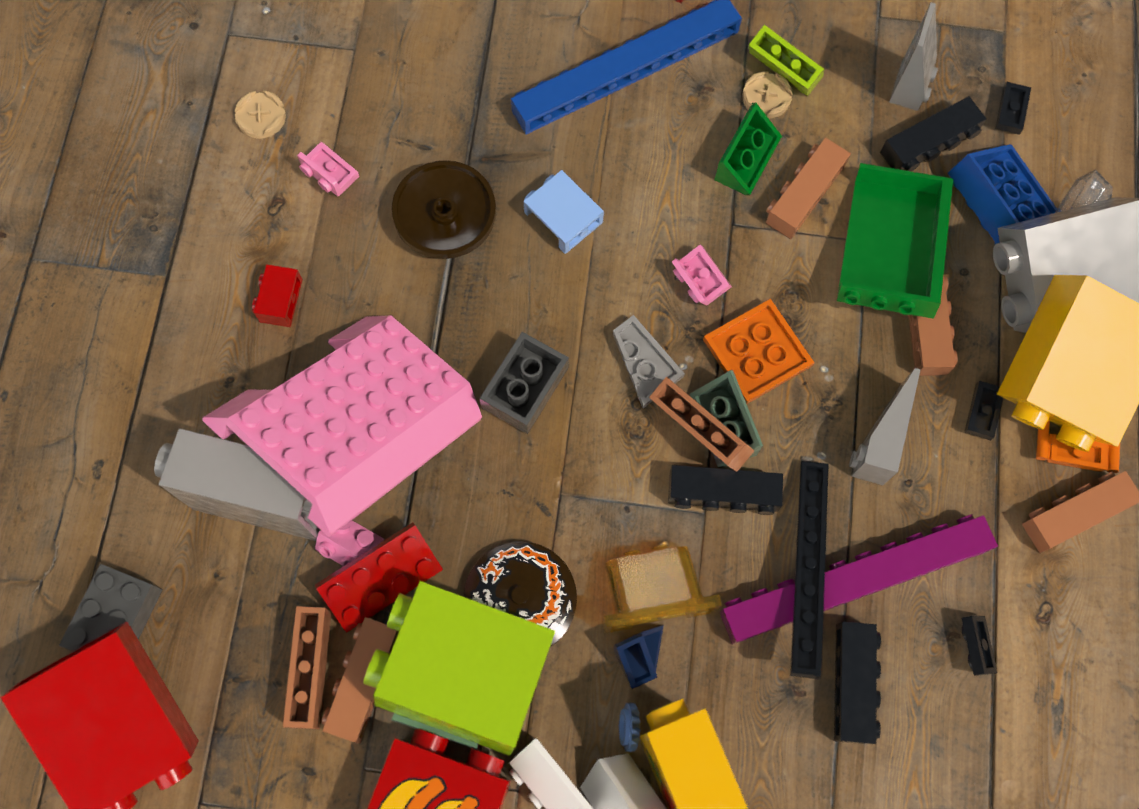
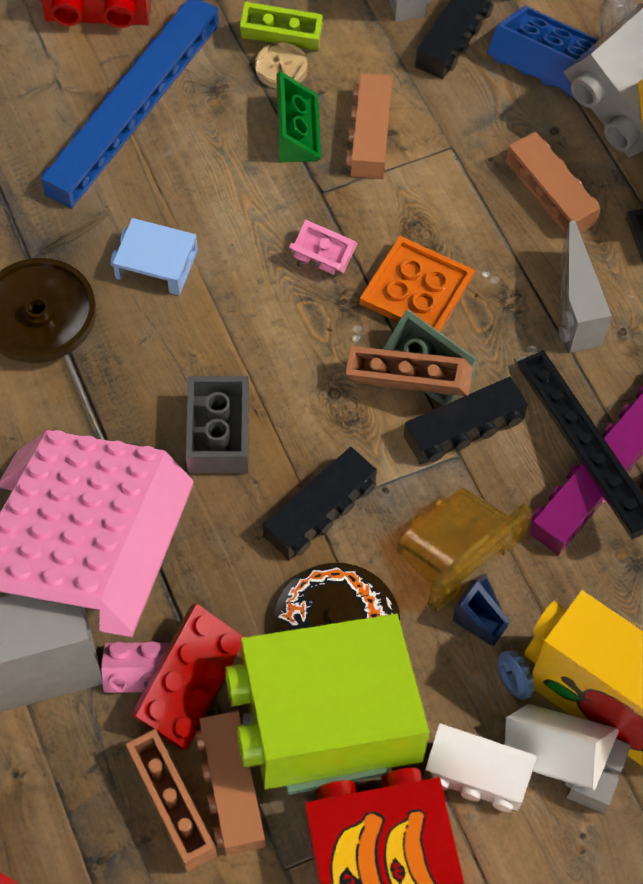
camera: 30 degrees left, 10 degrees down
light grey wing [613,315,685,408] -> none
green panel [836,163,953,319] -> none
none -> black brick [263,447,377,560]

